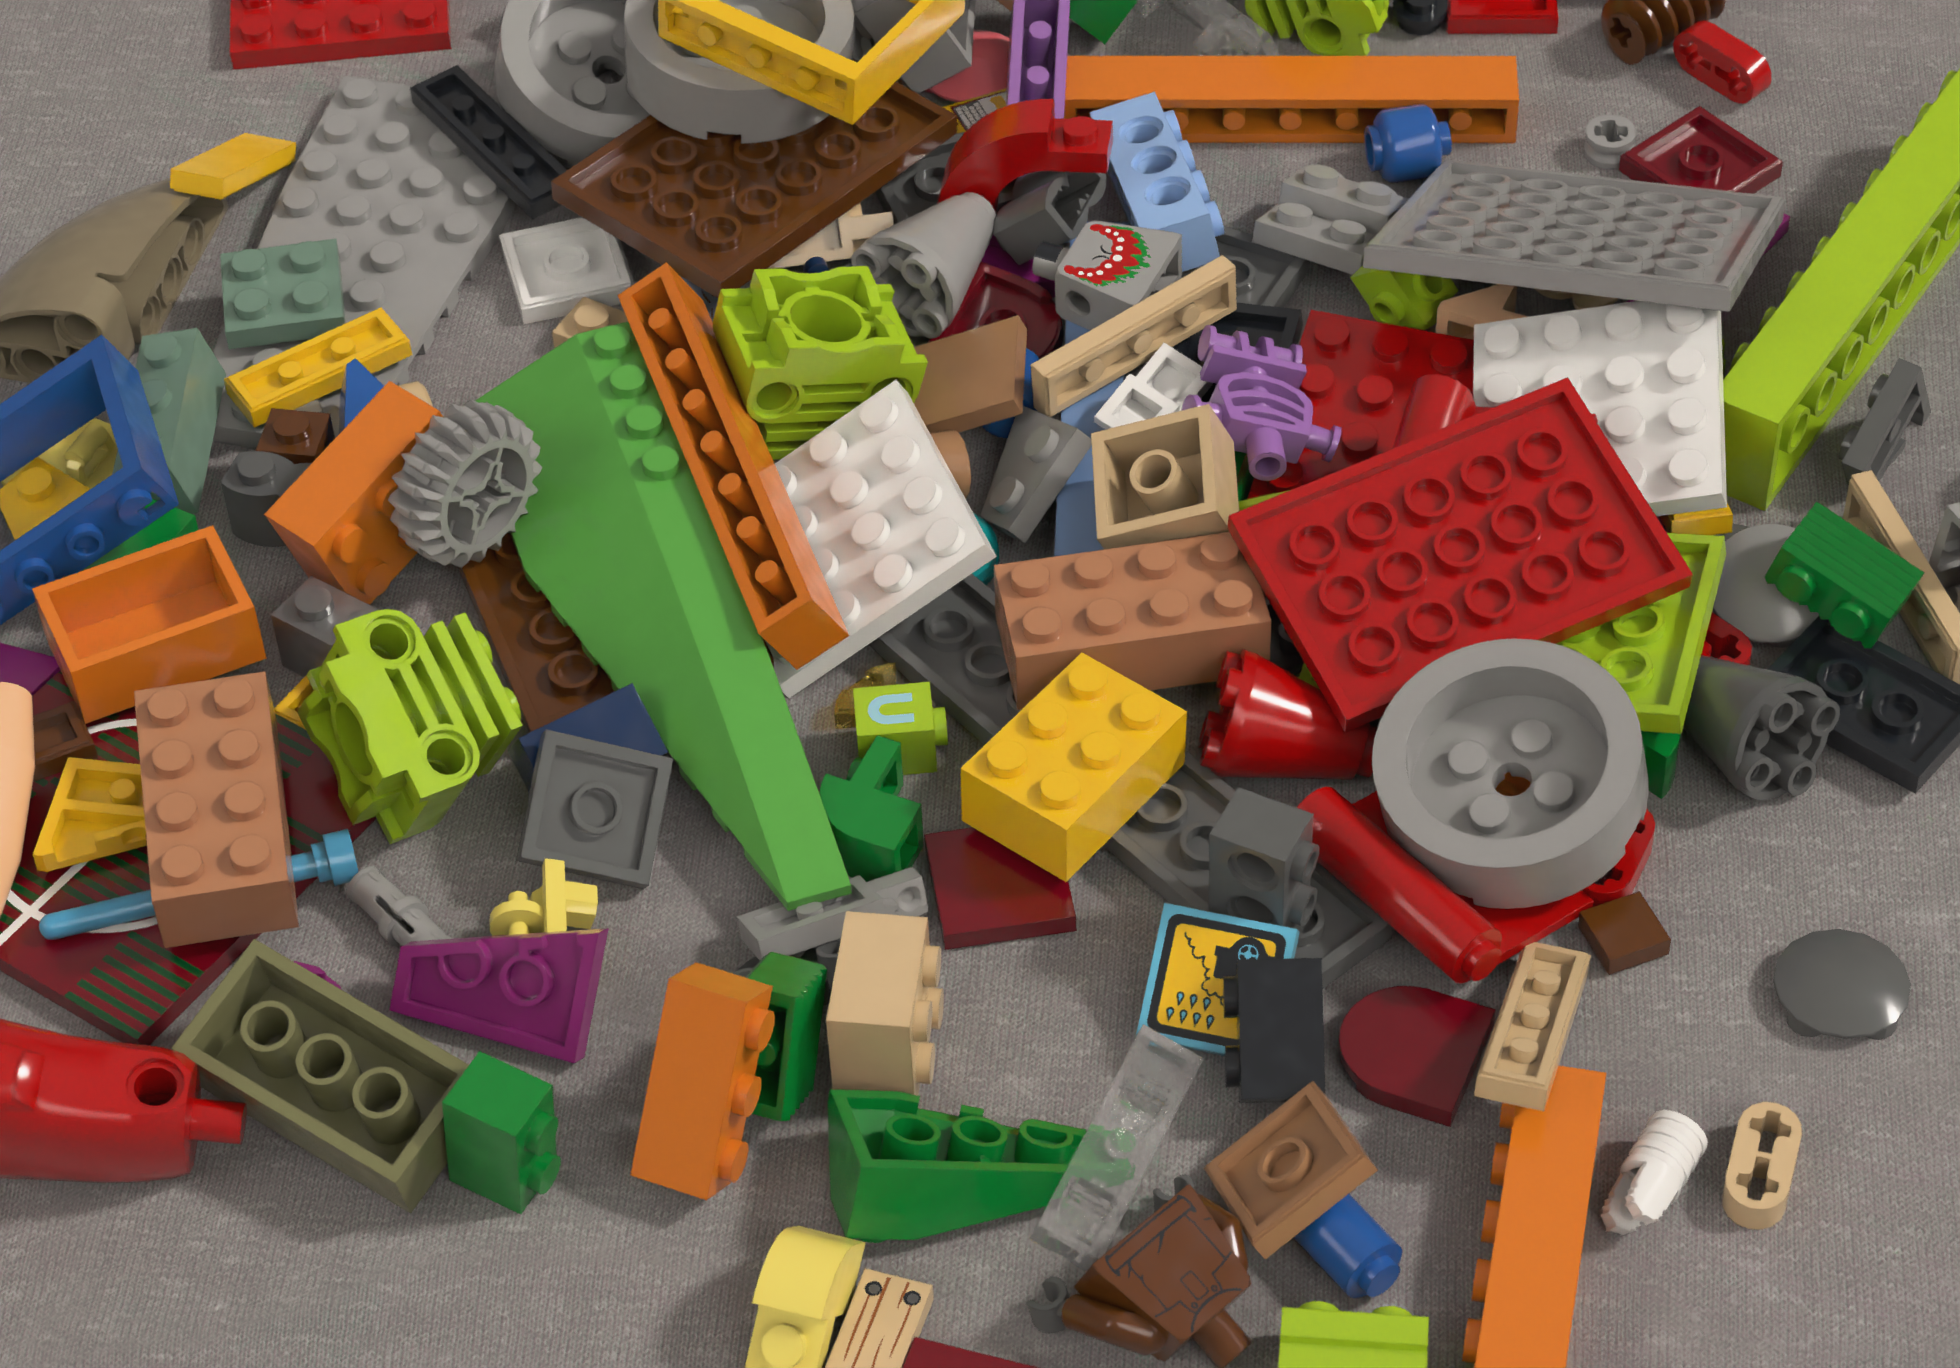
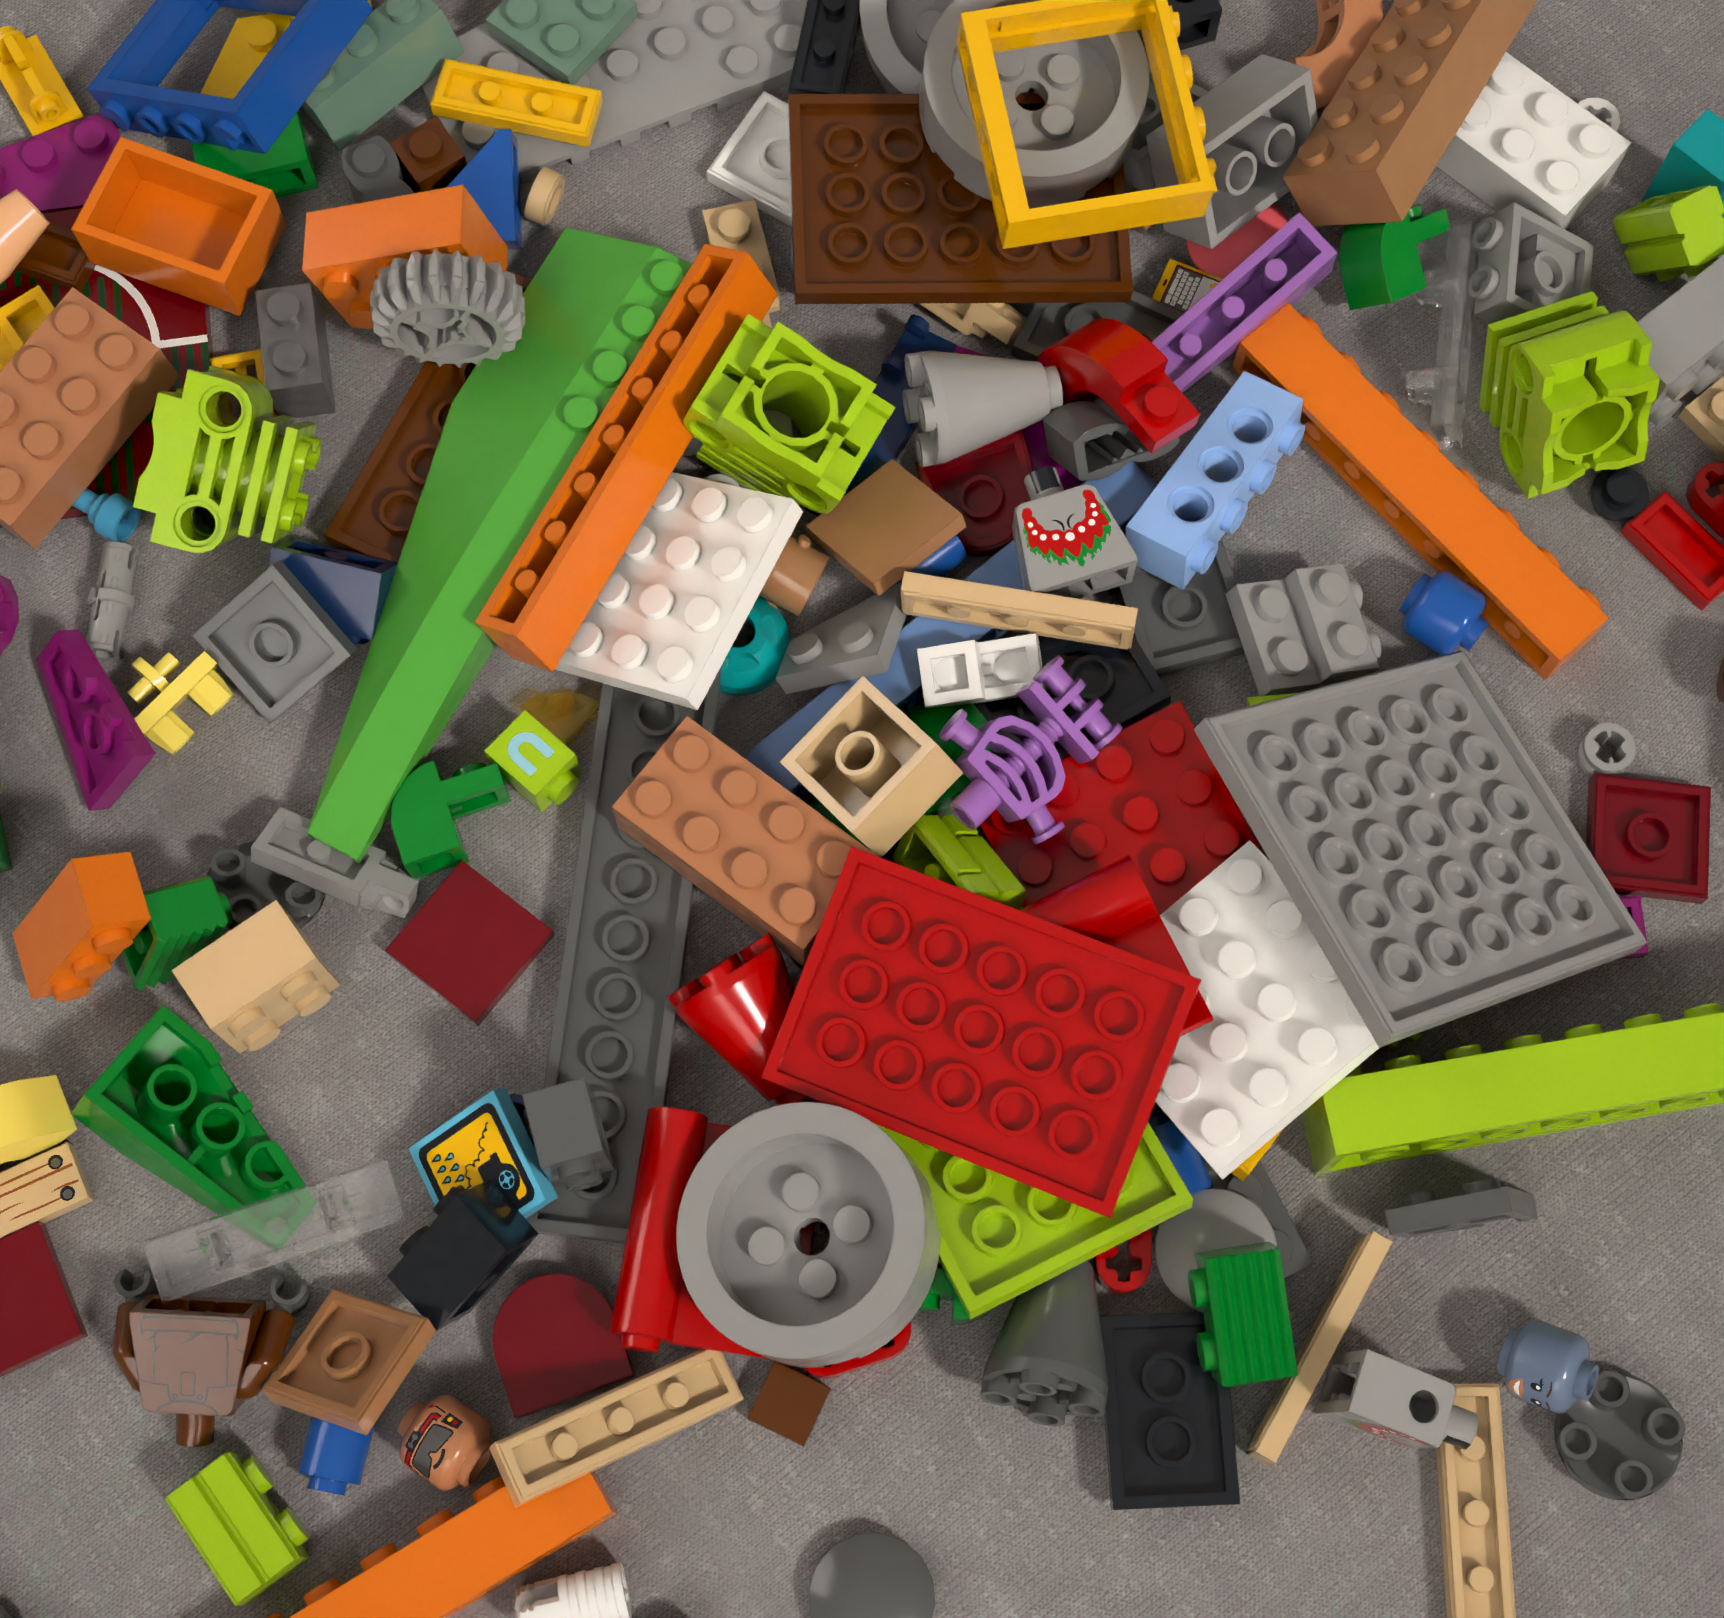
camera: 45 degrees right, 25 degrees up
yellow brick [960,653,1187,882] -> none
none -> nougat head [397,1394,493,1491]

